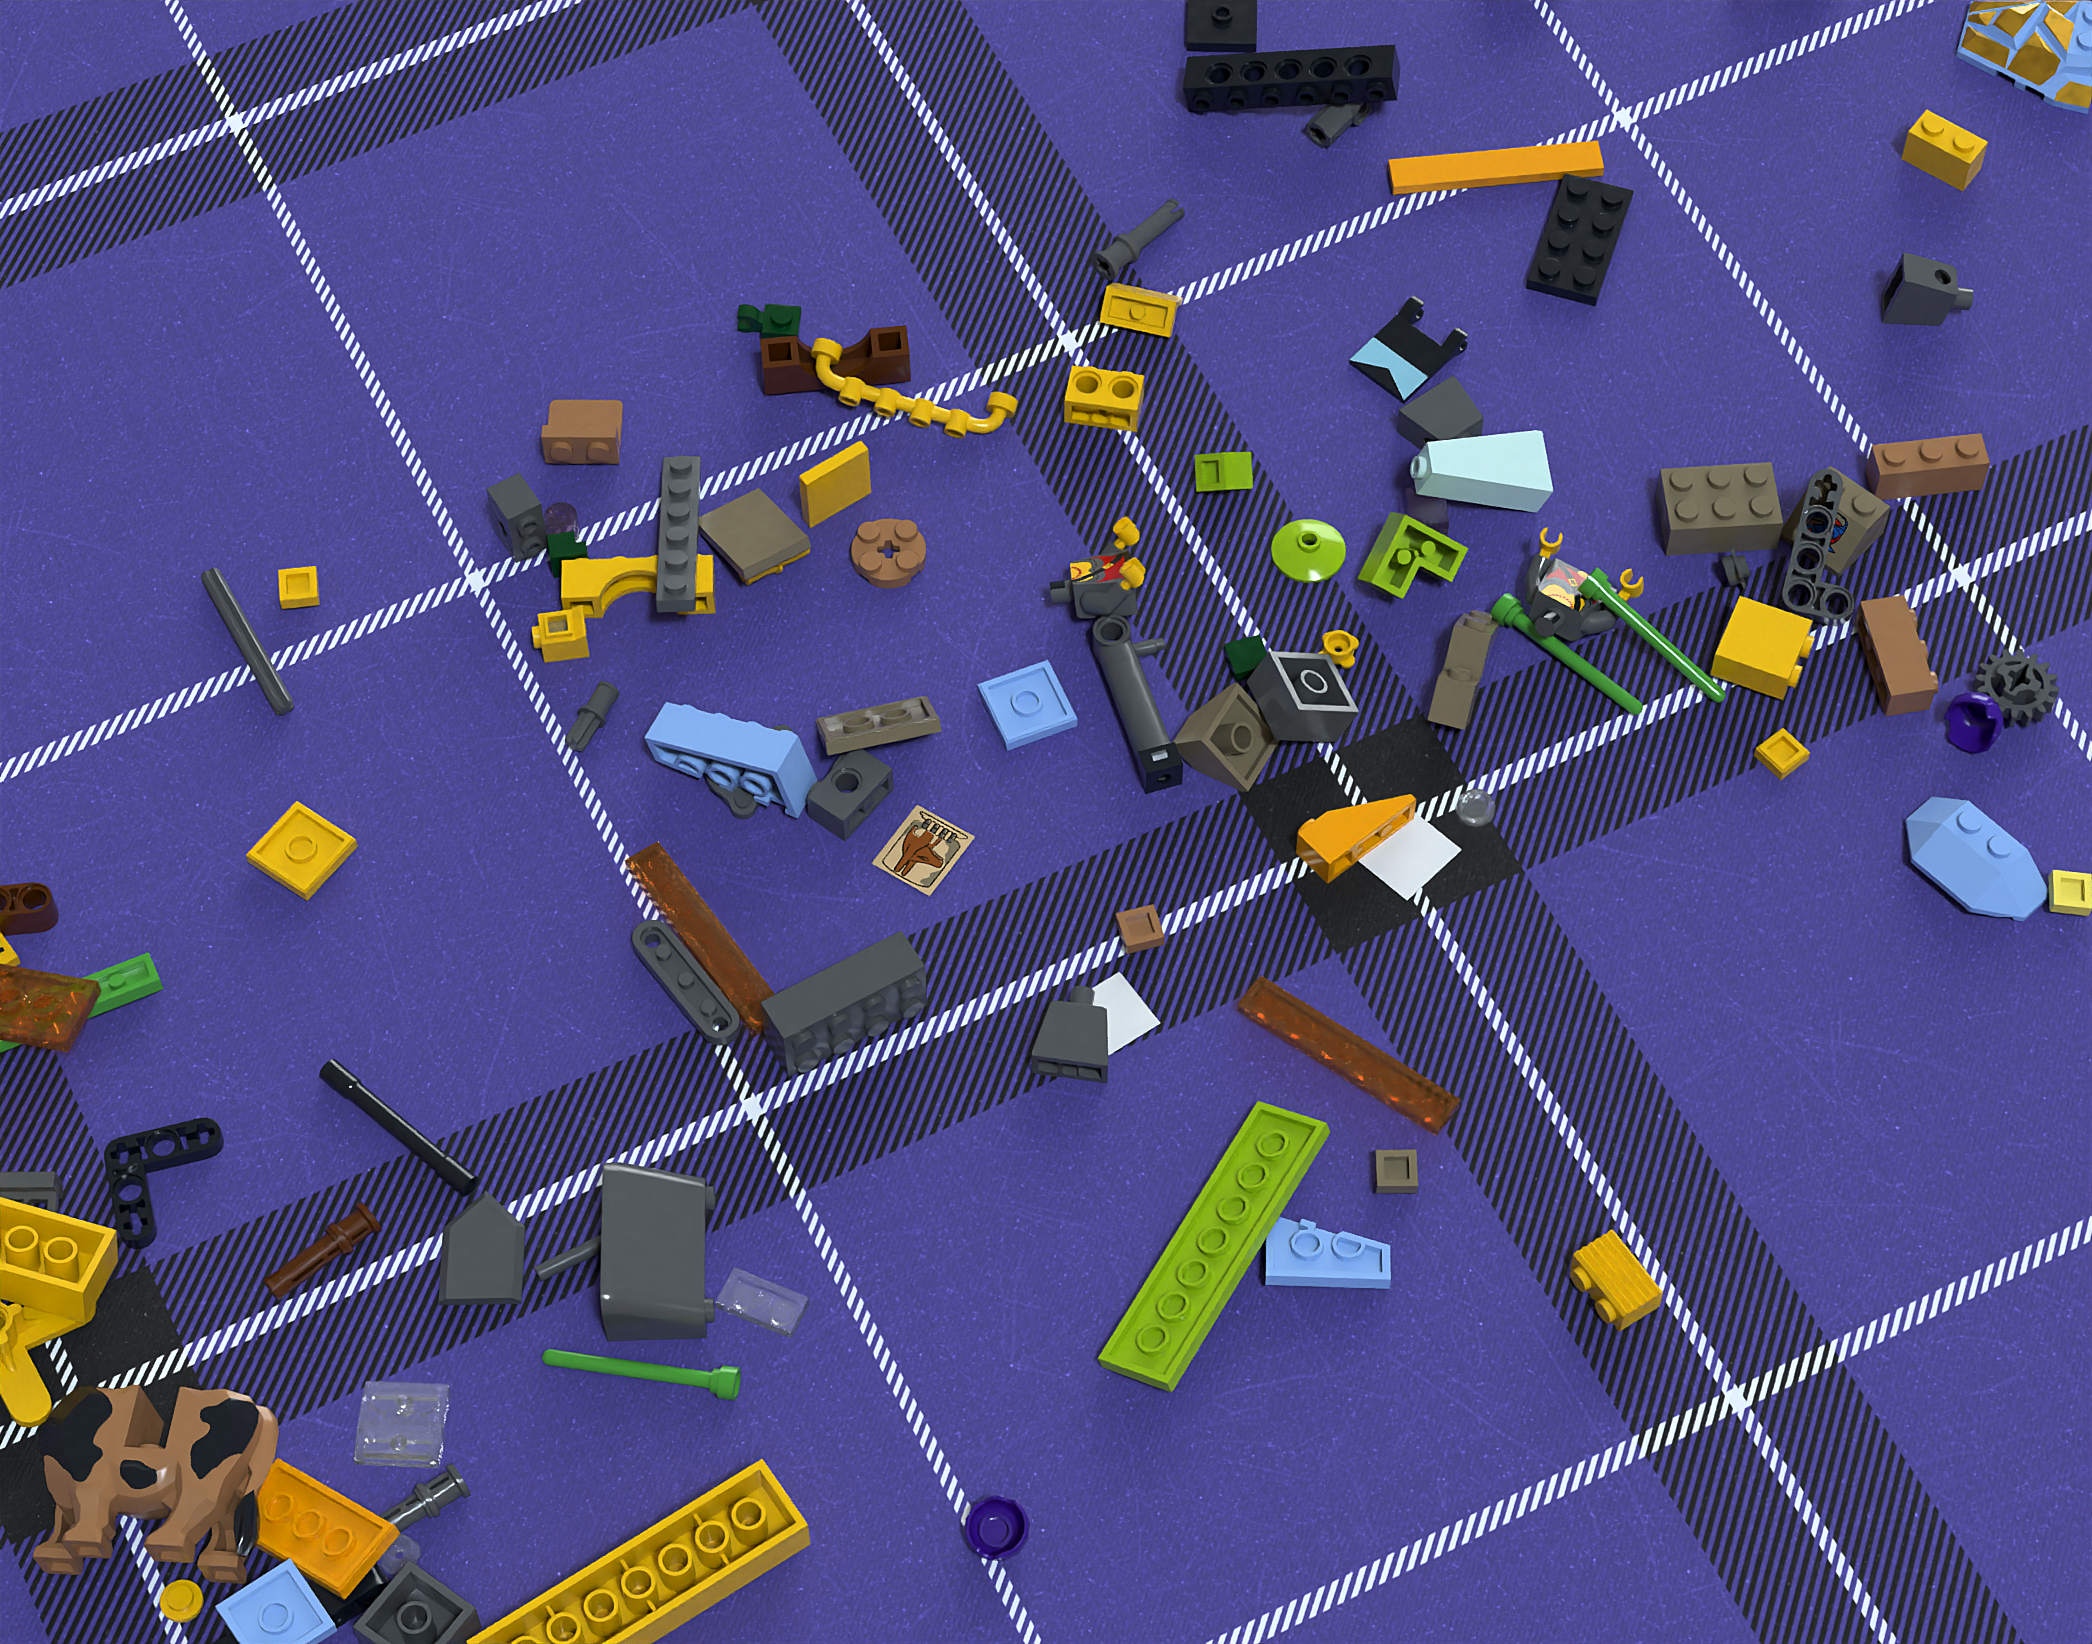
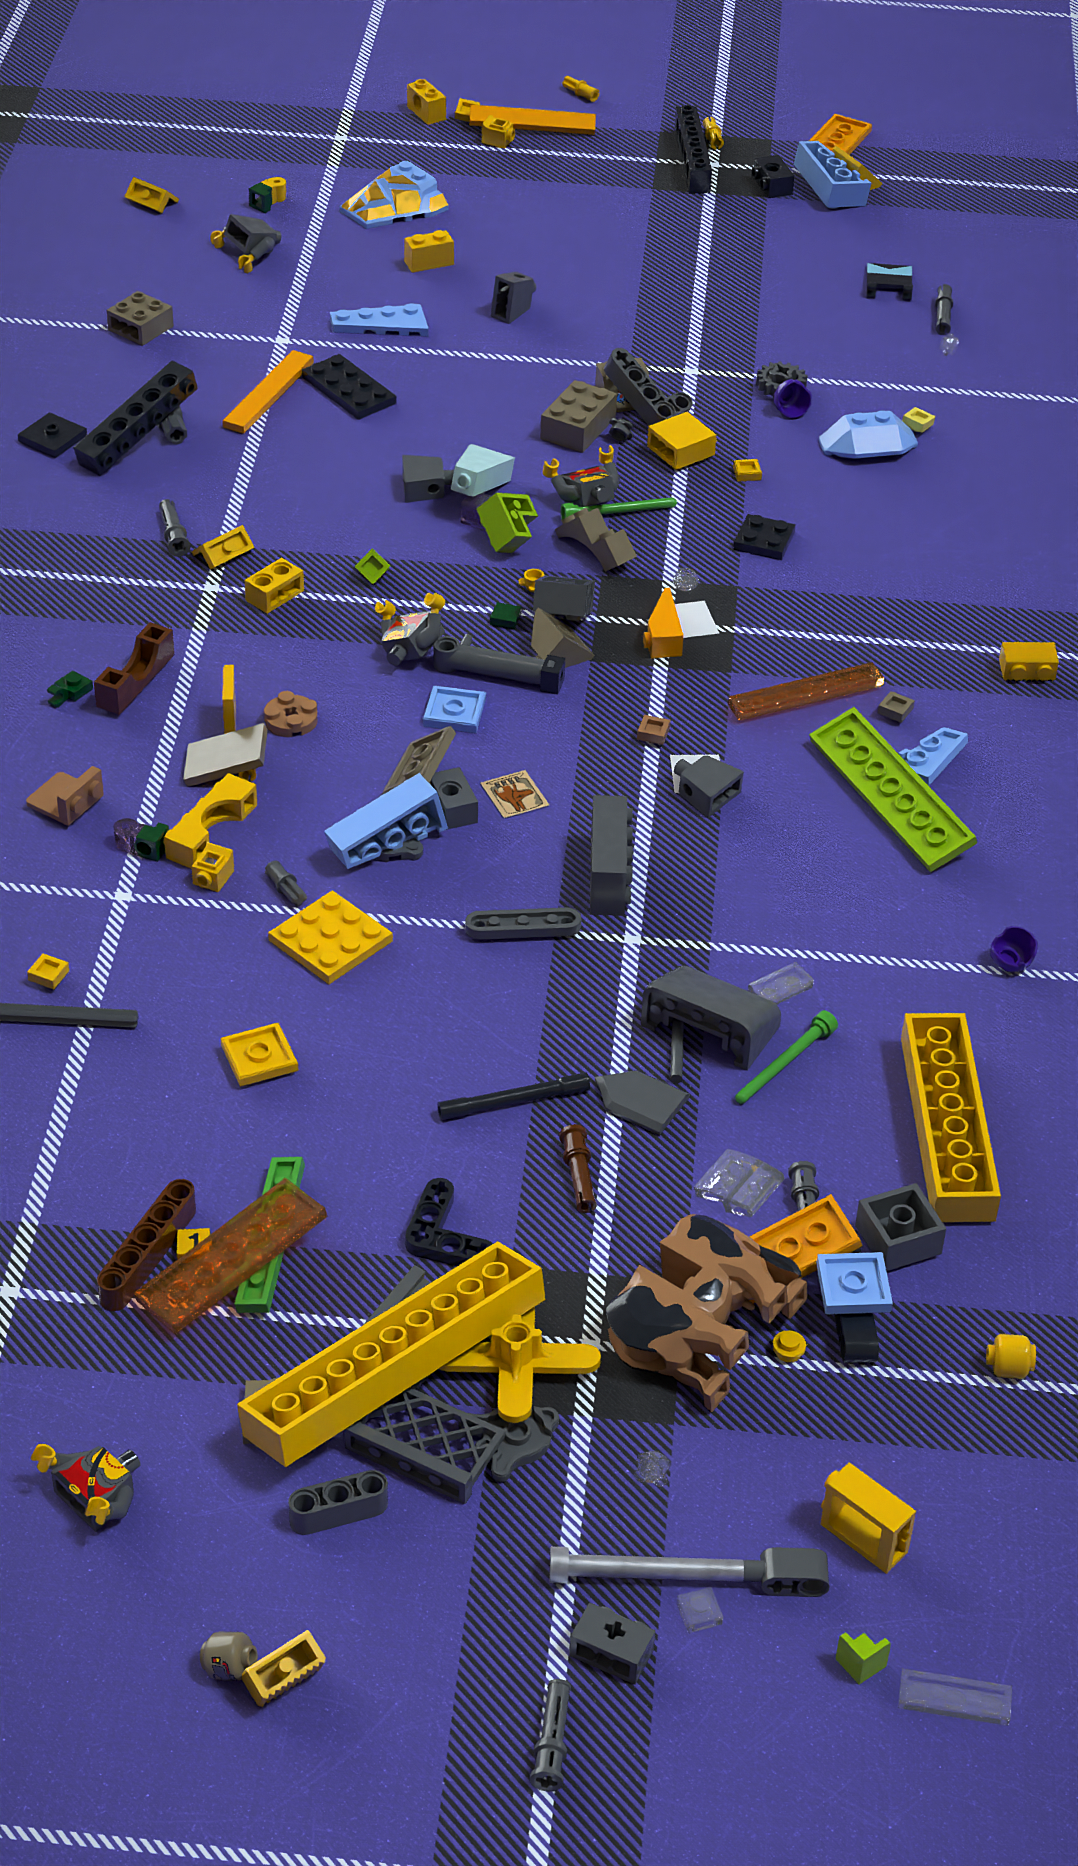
camera: 60 degrees left, 15 degrees down
dark grey brick [486,472,548,563] -> none
clear orange plate [625,841,775,1037] -> none
dark grey plate [656,455,701,613] -> none
yellow bar [810,338,1018,439] -> none
lime dish [1271,519,1346,583] -> none
black flag [1349,296,1468,404] -> none
bright green piece [1577,567,1726,703] -> none
medium nougat brick [1854,595,1939,716] -> none
medium nougat brick [1865,433,1990,500] -> none
none -> yellow plate [268,890,393,984]
none -> light blue wing [330,303,429,337]
none -> black plate [733,514,796,560]

